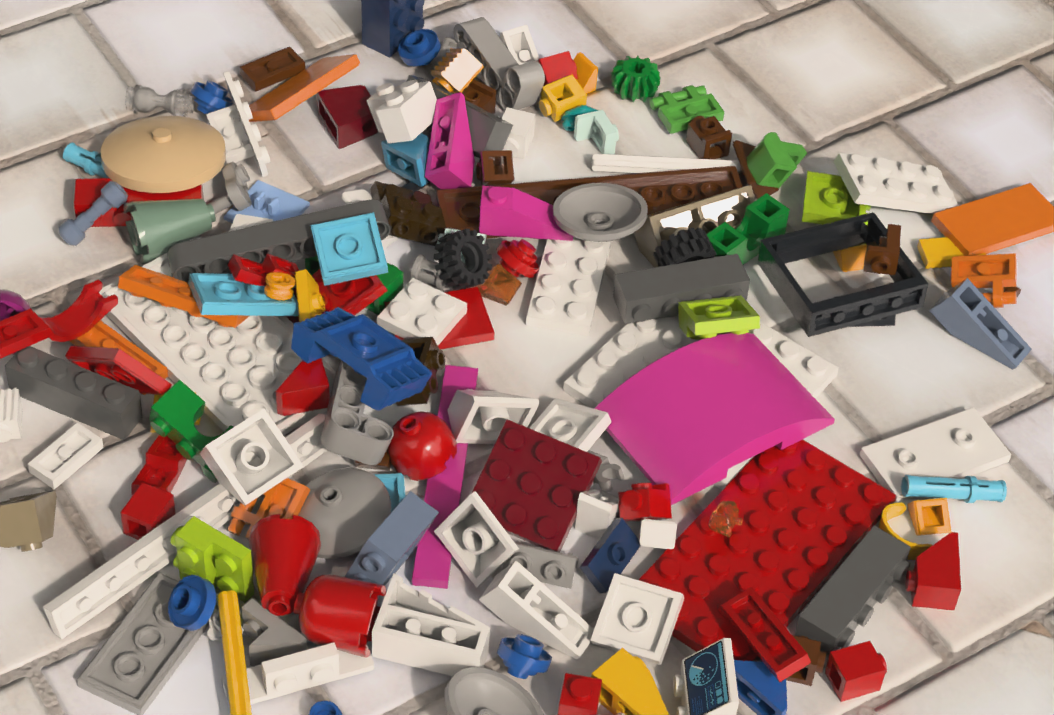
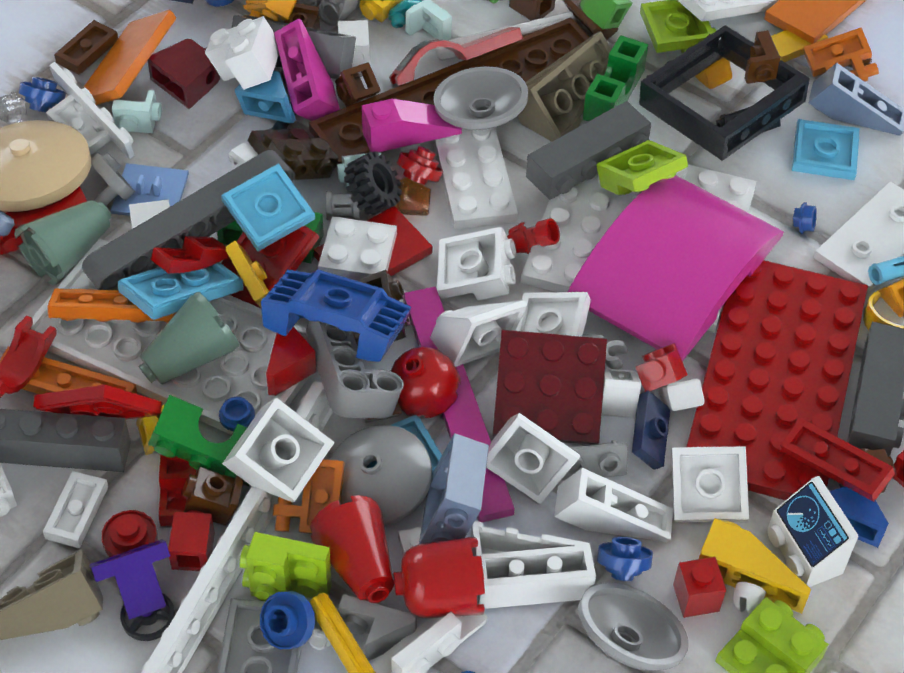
camera: 20 degrees left, 5 degrees up
light orange bush [264,272,295,300] -> none
black tyre [653,228,716,267] -> none
clear orange piece [709,501,743,537] -> none
none -> dark purple piece [89,539,175,641]
none -> red plate [102,510,158,557]
none -> light aqua bracket [112,90,162,133]
none -> sand green cone [138,292,240,384]
none -> reddish brown brick [182,467,243,526]
none -> blue plate [219,397,255,431]
none -> piece [389,27,523,86]
none -> white plate [437,226,516,301]
none -> red piece [507,218,560,254]
none -> medium azure tile [792,119,860,180]
none -> blue plate [793,202,817,234]

